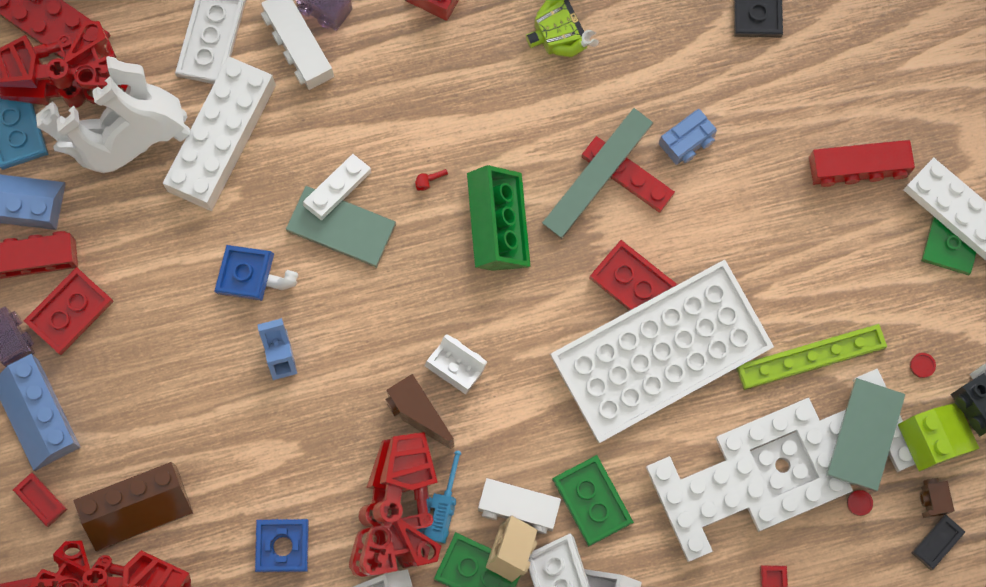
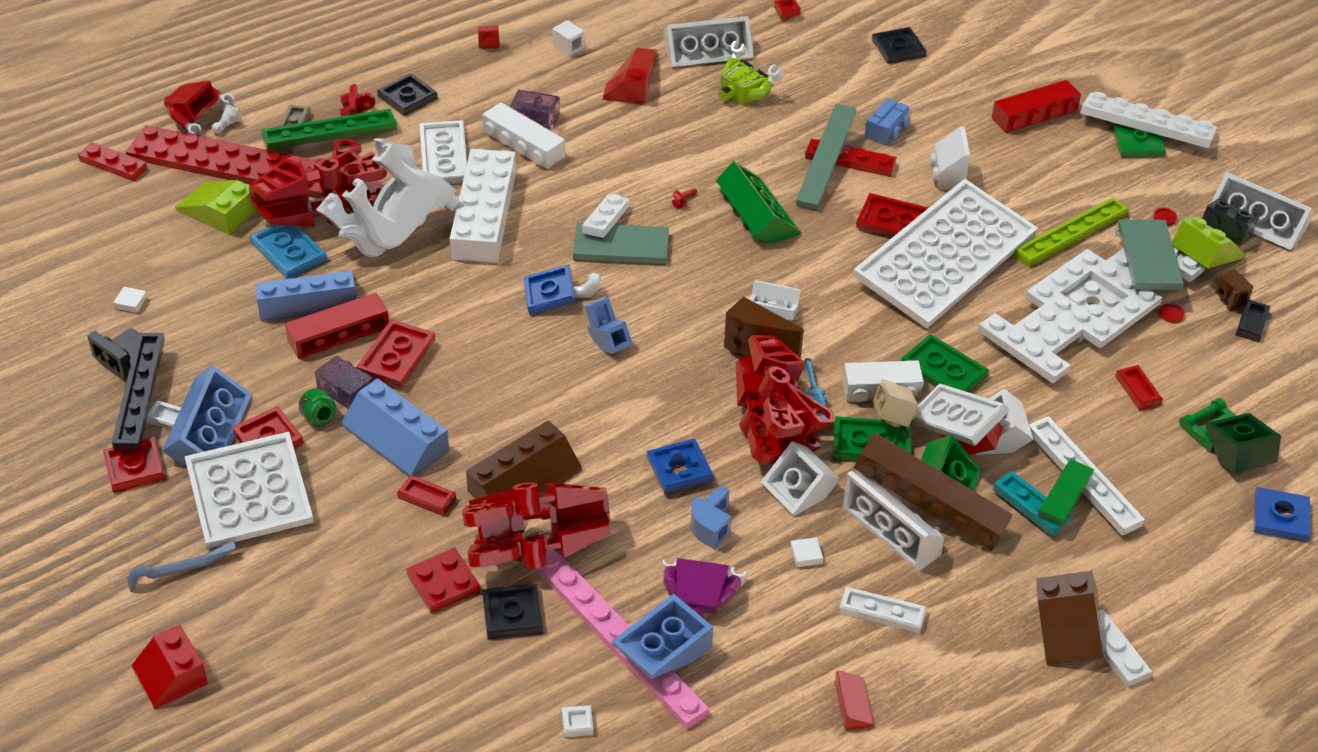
camera: 20 degrees left, 30 degrees down
none -> white slope [929,127,970,190]

